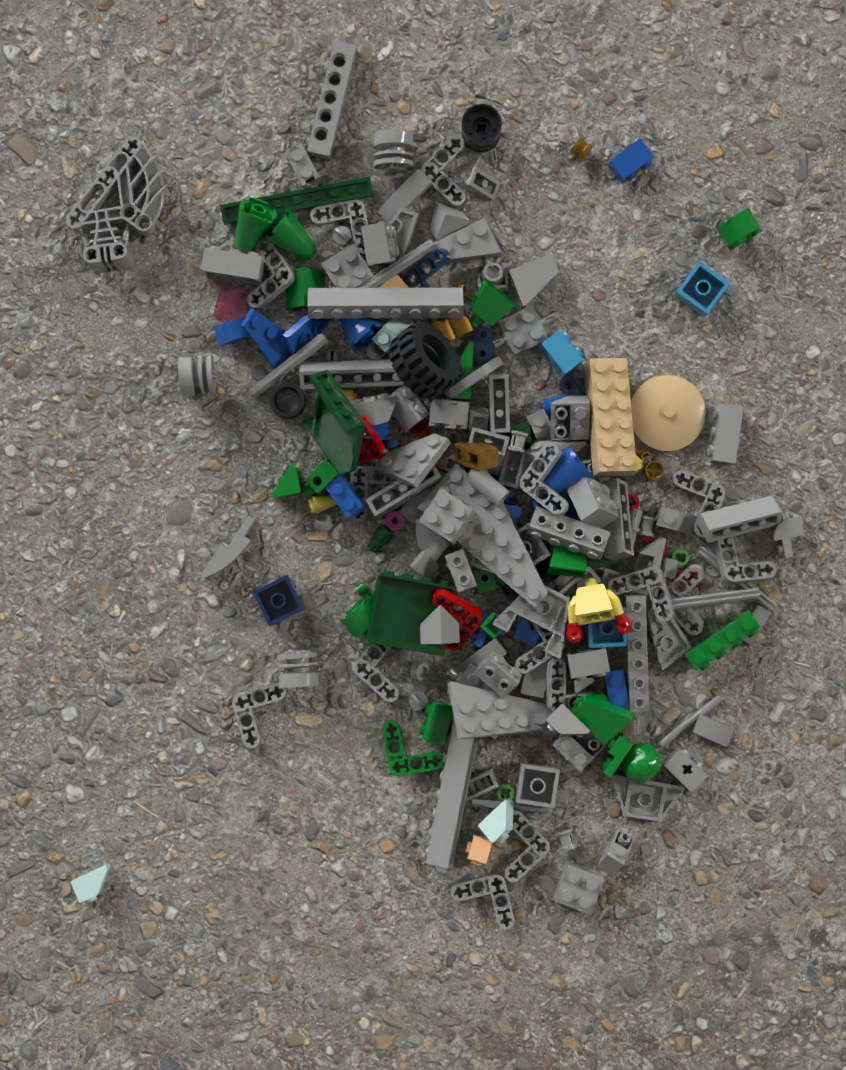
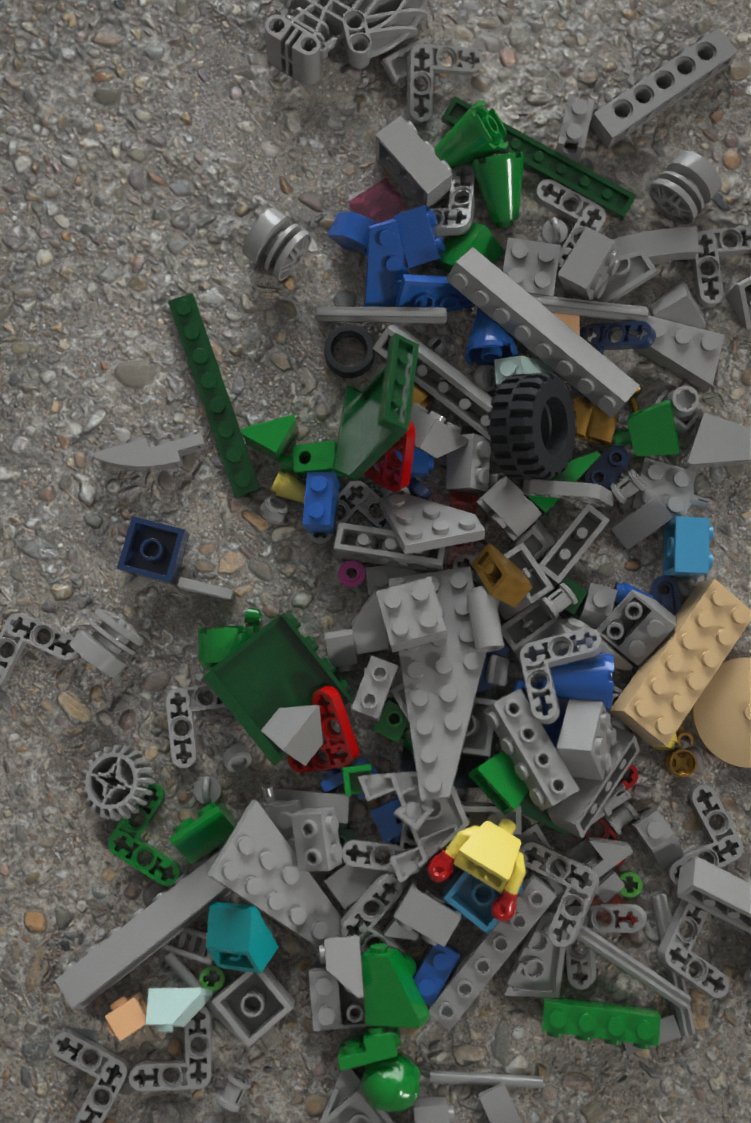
camera: 40 degrees right, 5 degrees down
dark green cone [367,524,394,553] -> none
none -> light grey gear [79,744,155,821]
none -> dark green plate [168,293,261,499]
none -> light grey tile [178,577,236,602]
none -> teal slope [206,902,278,973]
none -> light grey plate [381,36,430,85]
none -> blue brick [393,205,445,268]
none -> light grey tile [394,802,434,832]
none -> light grey beam [407,44,483,125]
none -> light grey slope [485,655,510,686]
none -> light grey bush [610,469,647,505]
none -> light grey slope [610,496,673,550]

